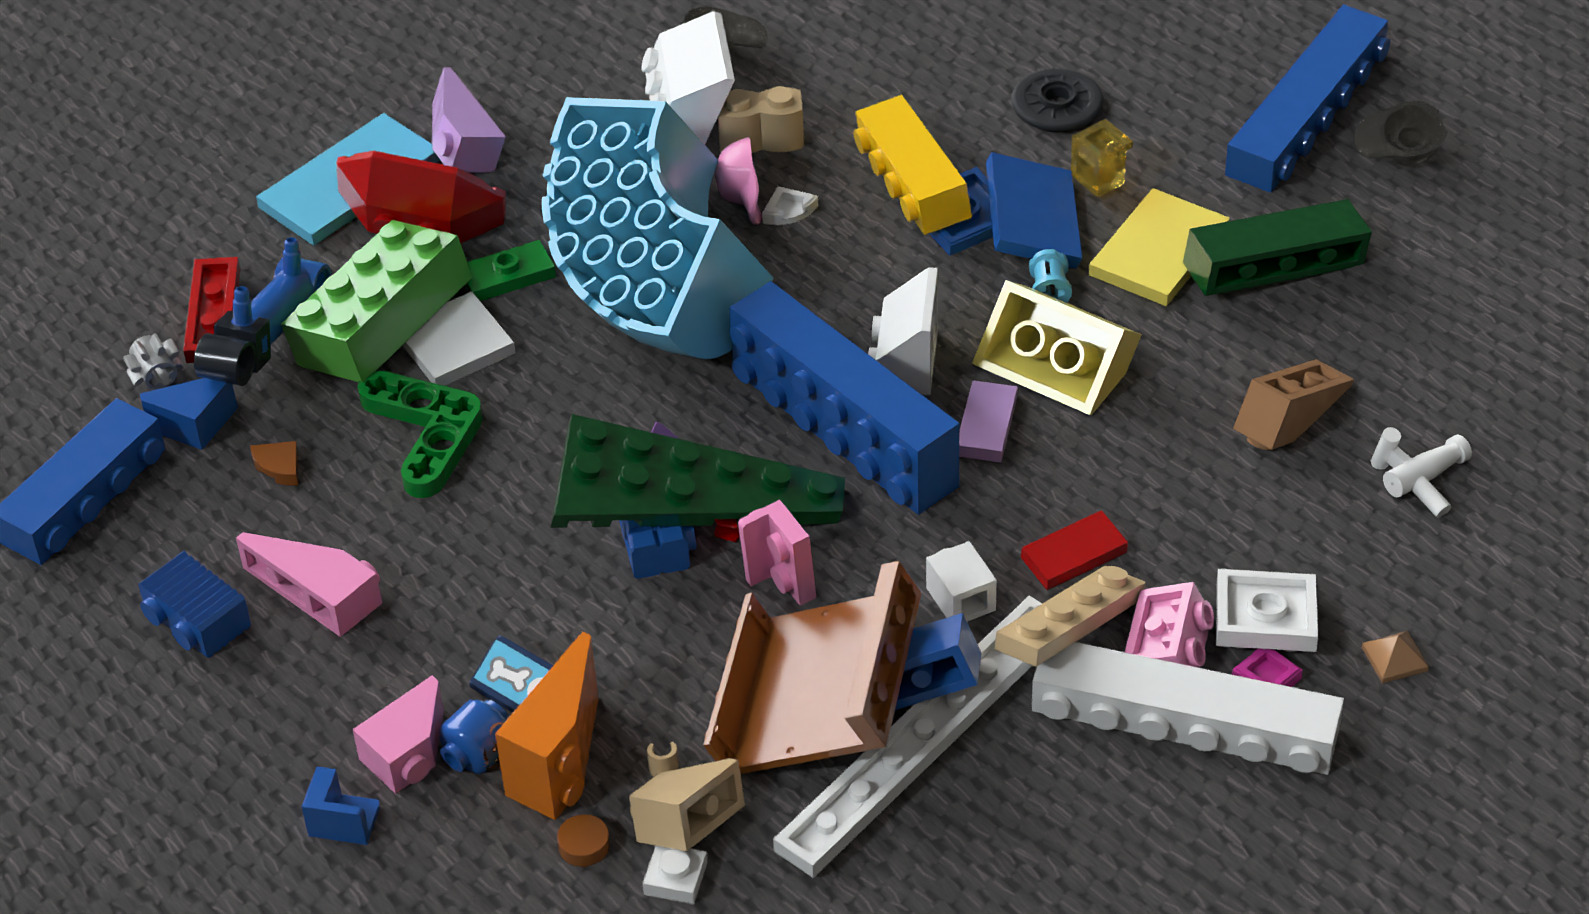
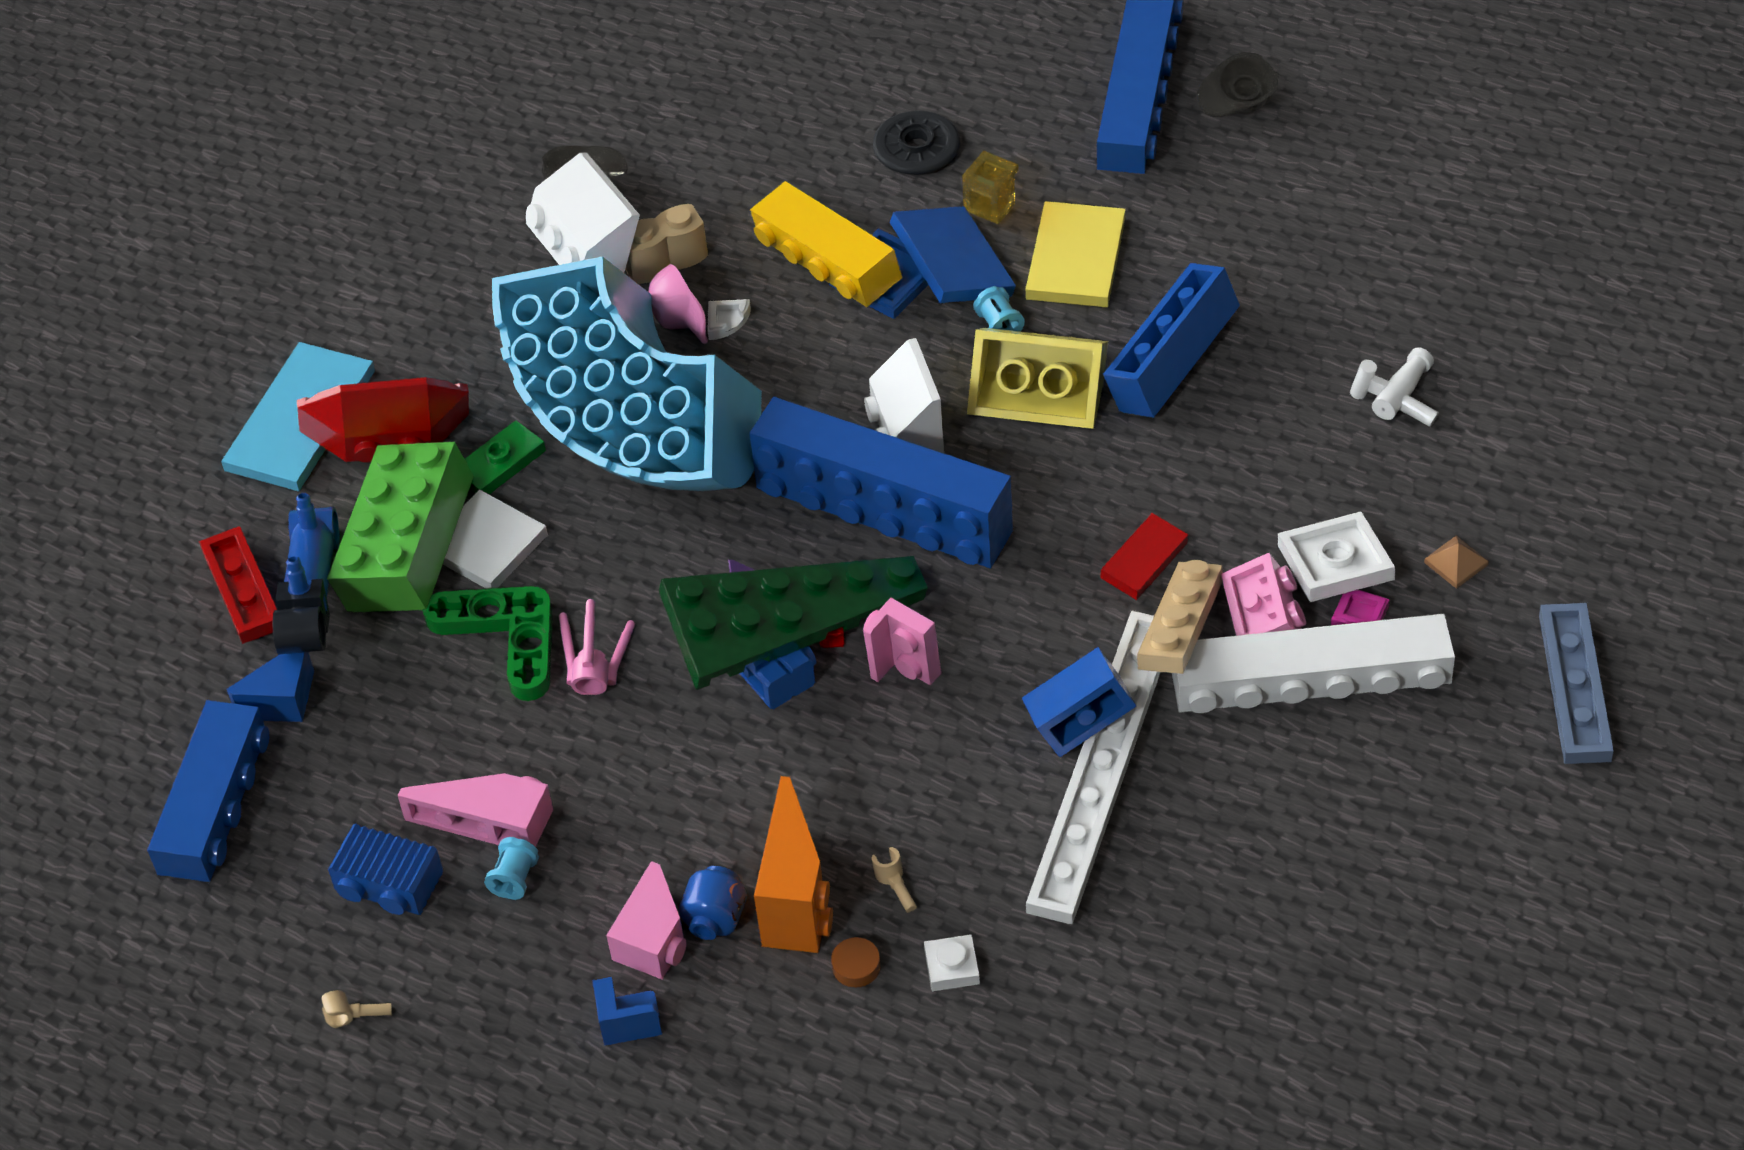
camera: 20 degrees left, 5 degrees up
light grey gear [123,333,183,390] -> none
dark orange tile [250,441,298,486] -> none
lavender slope [432,68,506,172] -> none
slope [469,635,553,713] -> none
tan slope [629,758,745,851] -> none
panel [703,561,922,774] -> none
white brick [926,541,996,621] -> none
lavender tile [959,381,1018,463] -> none
dark green brick [1183,199,1372,296] -> none
medium nougat slope [1233,359,1354,450] -> none
none -> tan hand [322,990,391,1028]
none -> medium azure bush [484,837,539,900]
none -> bright pink plant [559,599,635,695]
none -> blue brick [1103,263,1240,418]
none -> sand blue plate [1539,603,1614,764]

